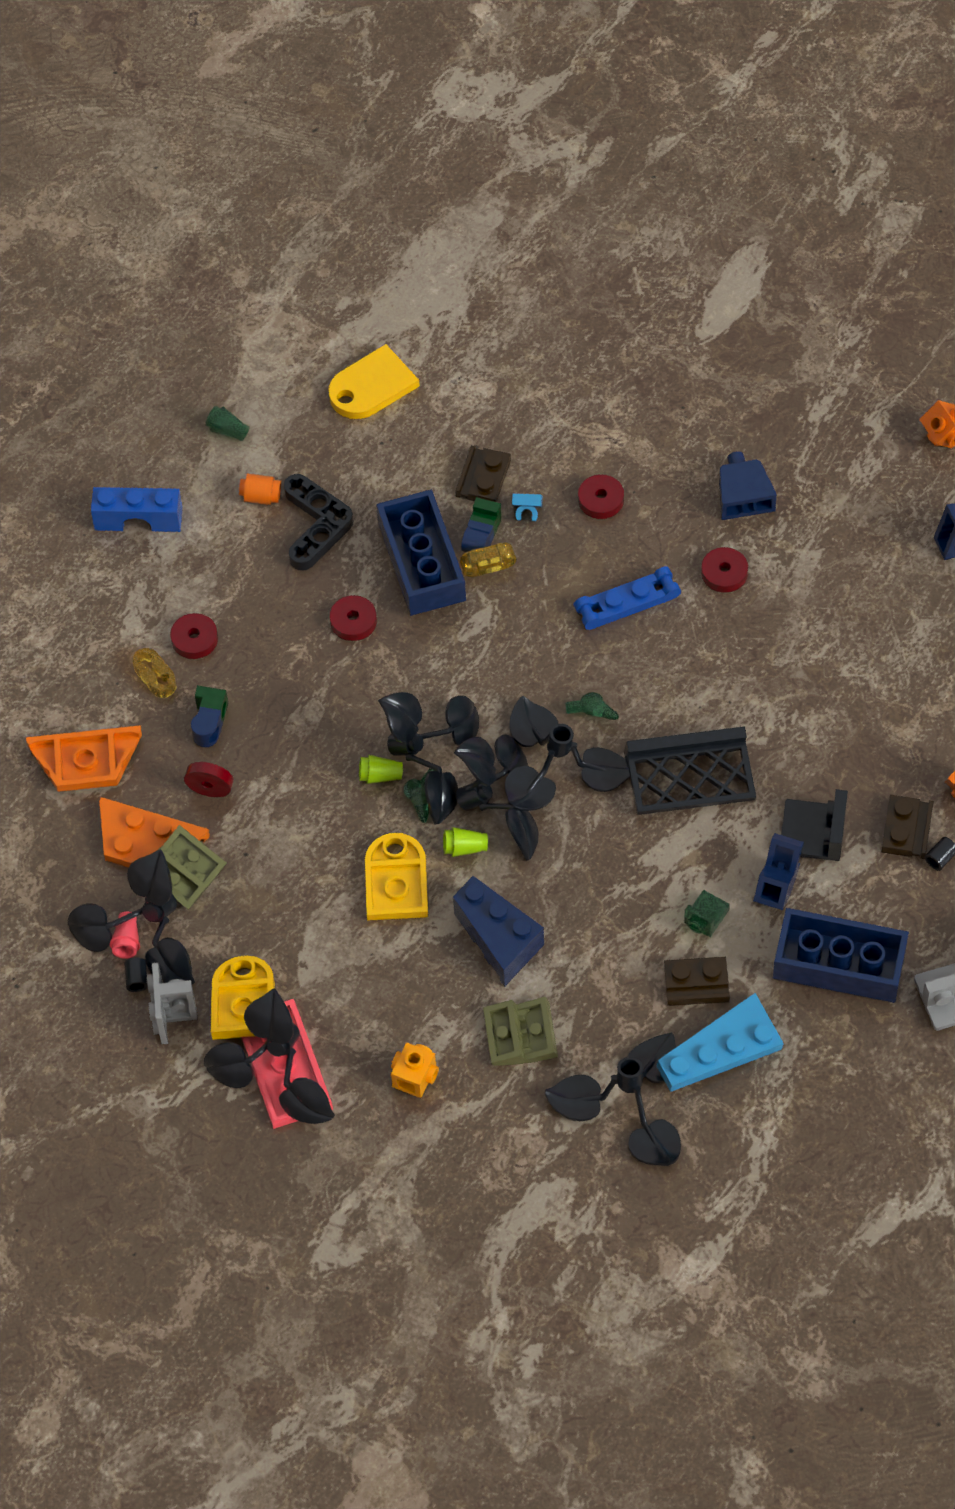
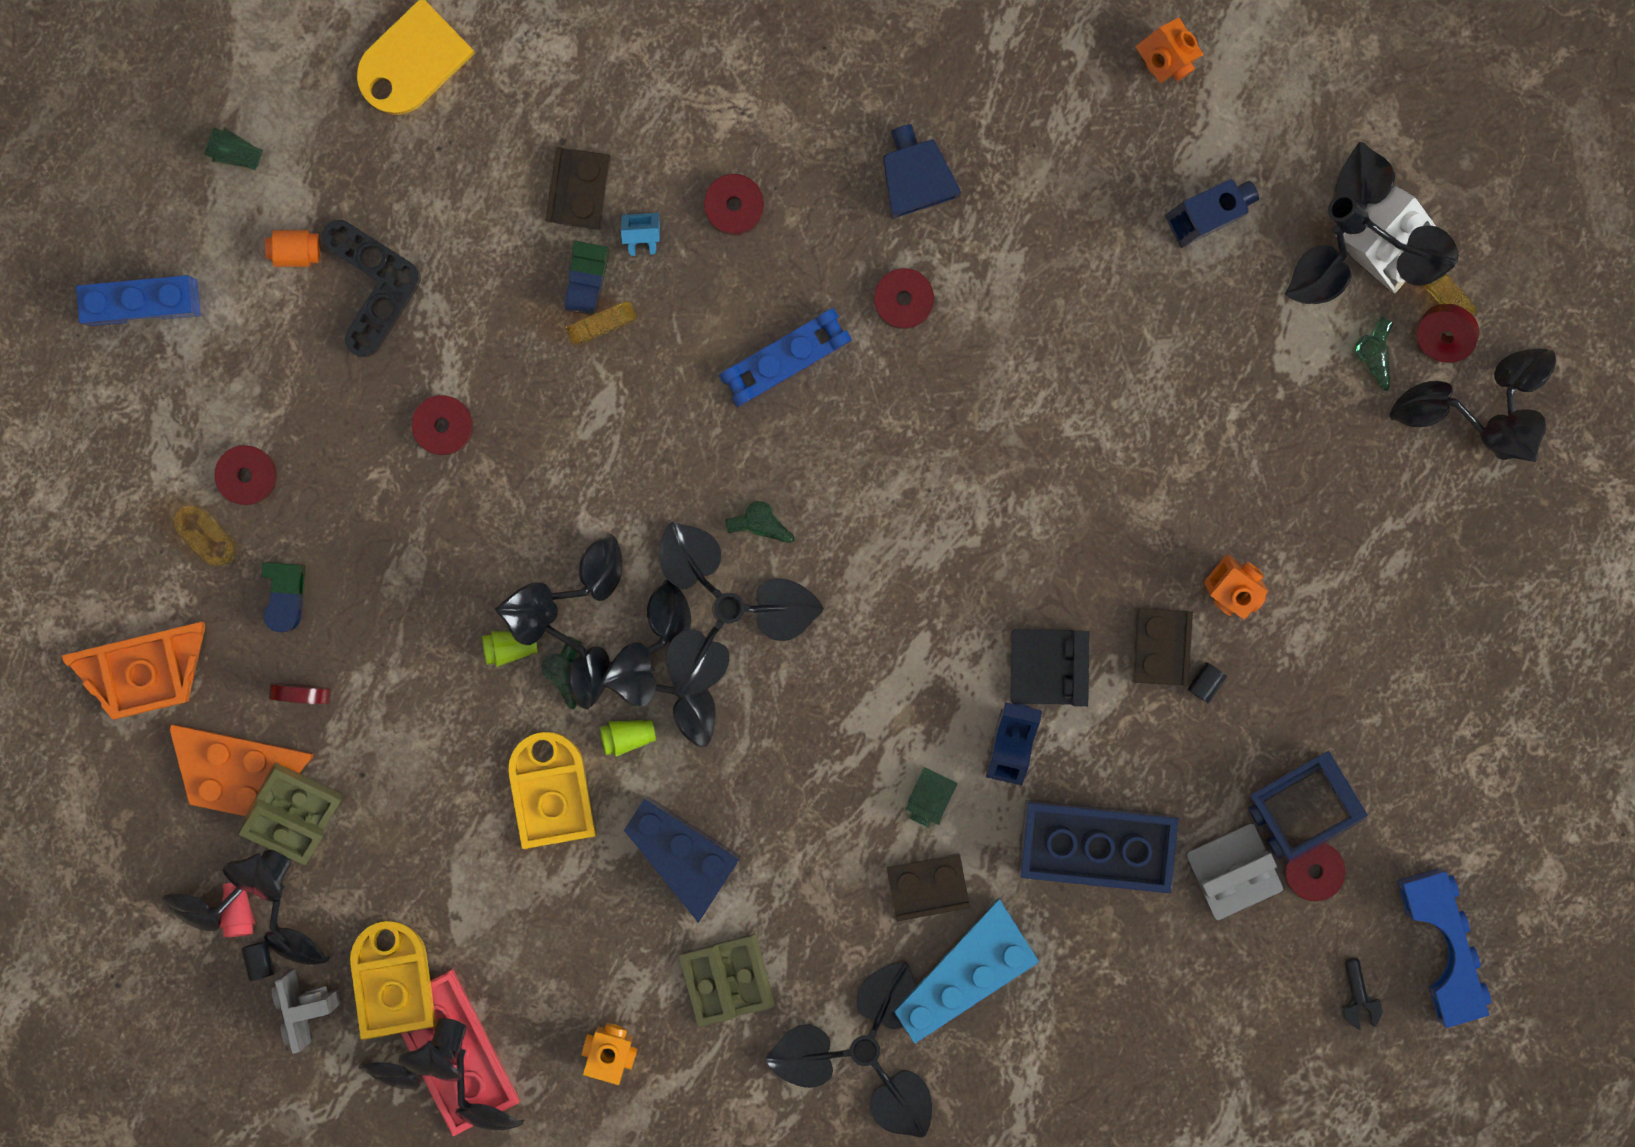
camera: 10 degrees left, 30 degrees up
dark blue brick [376,489,466,616] -> none
black fence [624,726,756,815] -> none

